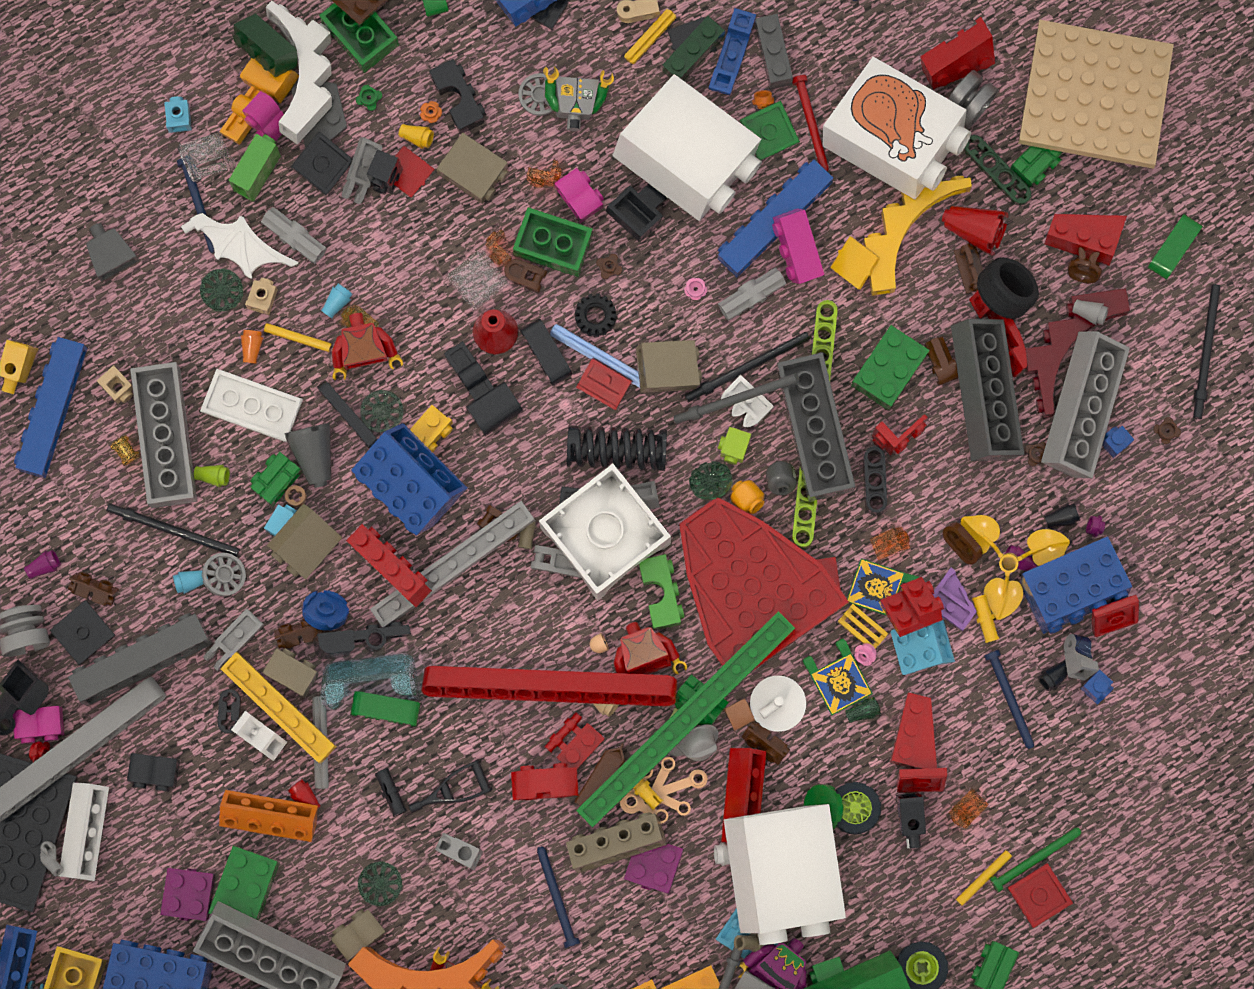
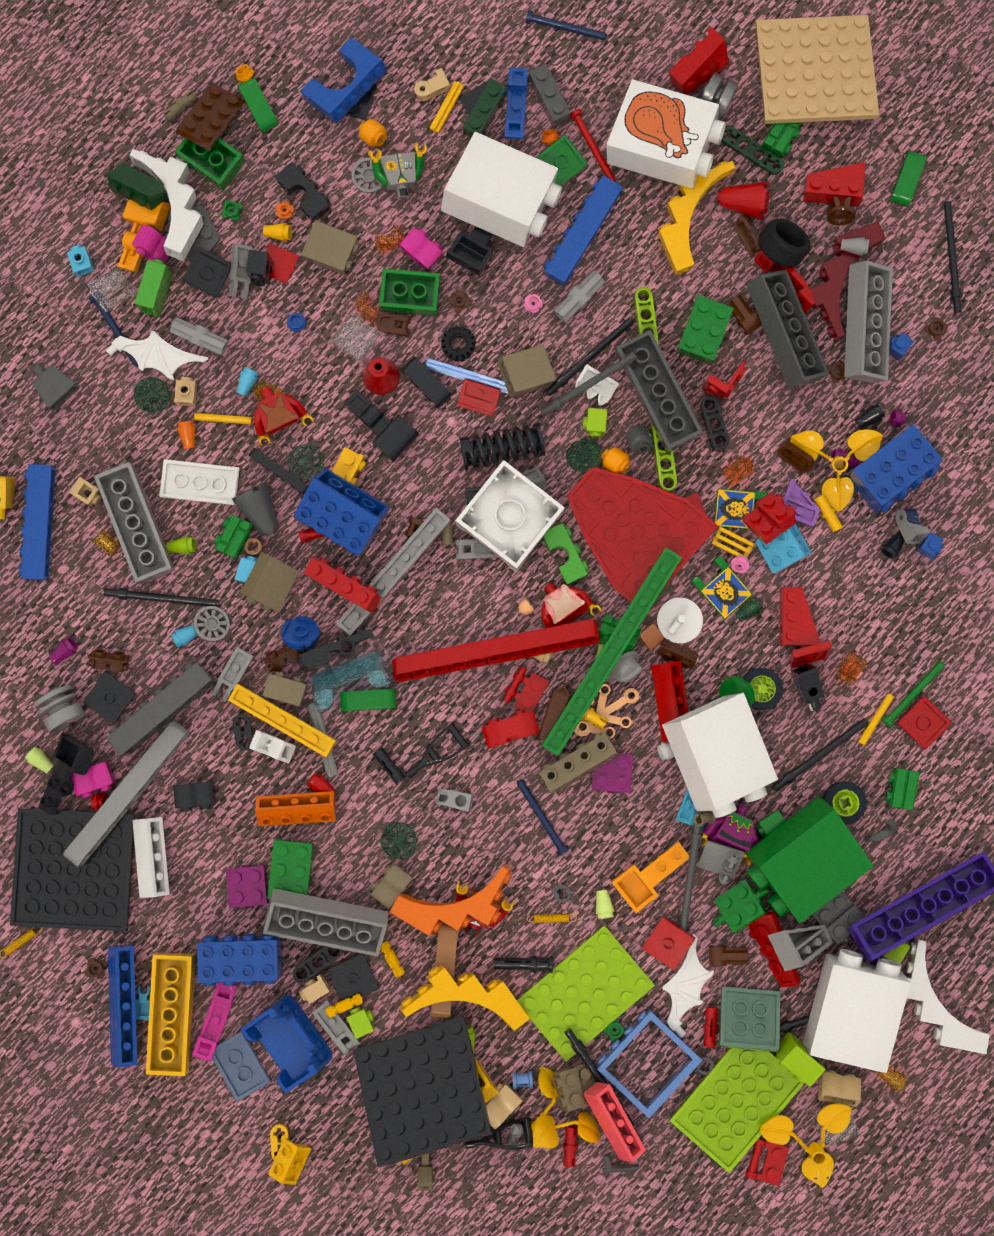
camera: 15 degrees left, 5 degrees up
light grey arm [40,841,63,876] -> none
dark pink brick [772,208,824,284] -> none
yellow piece [830,236,880,290] -> none
dark blue bar [984,650,1034,749] -> none
red plate [1092,595,1139,637] -> none
none -> blue plate [287,313,306,332]
none -> red pin [298,528,324,543]
none -> light orange head [359,119,387,147]
none -> black bar [772,718,869,792]

